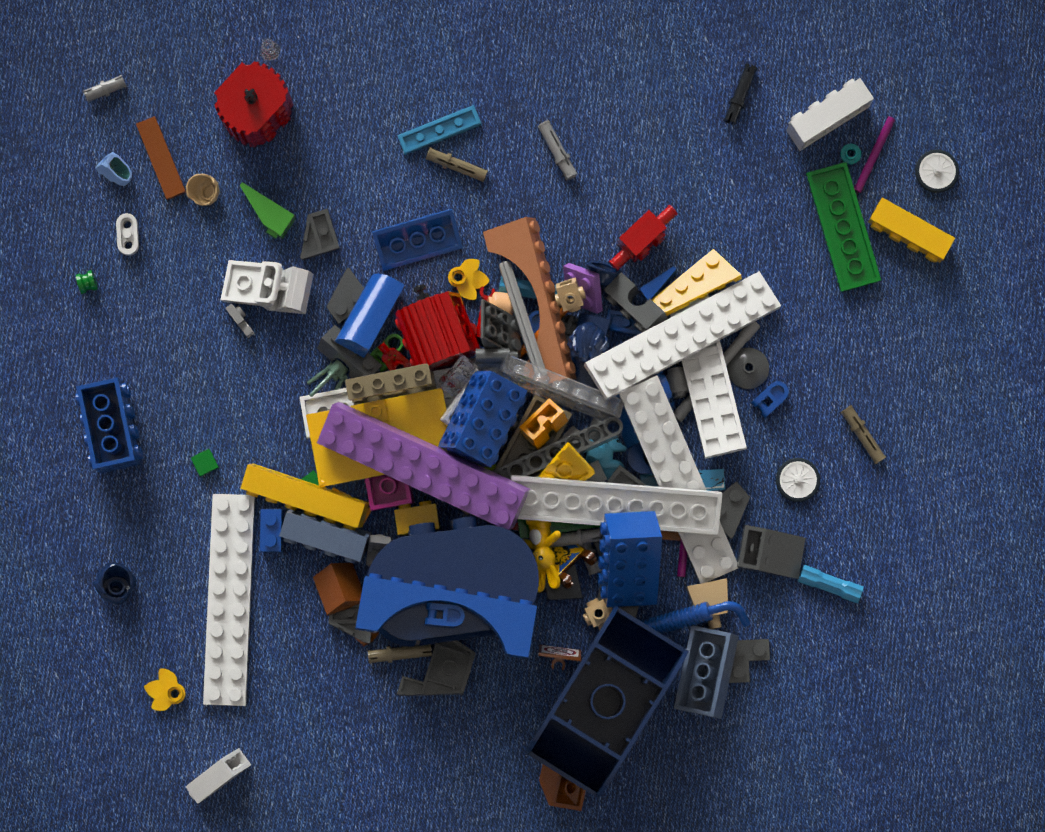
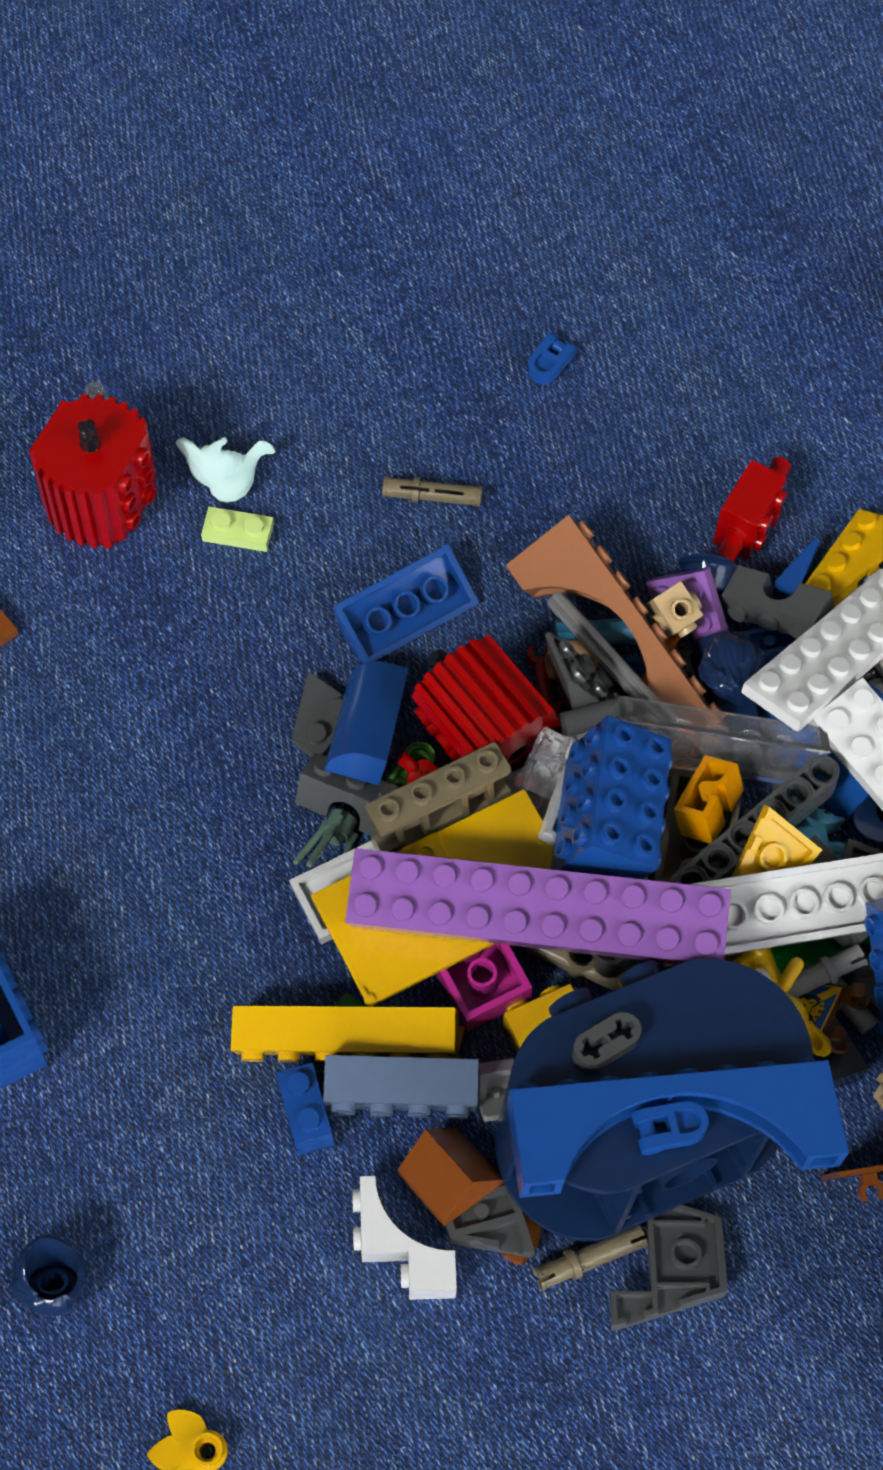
camera: 20 degrees left, 20 degrees down
tan hair [186,174,220,206] -> none
green tile [191,449,219,477] -> none
white plate [203,494,255,706] -> none
white piece [221,260,314,314] -> none
light grey plate [225,303,255,338] -> none
bright green slope [240,182,296,239] -> none
dark grey wing [300,209,340,261] -> none
dark azure tile [397,105,482,155] -> none
yellow plate [448,259,490,300] -> none
light grey pin [537,120,578,181] -> none
black pin [723,63,758,125] -> none
none -> light aqua piece [176,437,276,503]
none -> yellowish green plate [201,507,274,552]
none -> white arch [353,1176,457,1300]
none -> blue plate [527,332,578,384]
none -> dark grey beam [572,1012,642,1072]

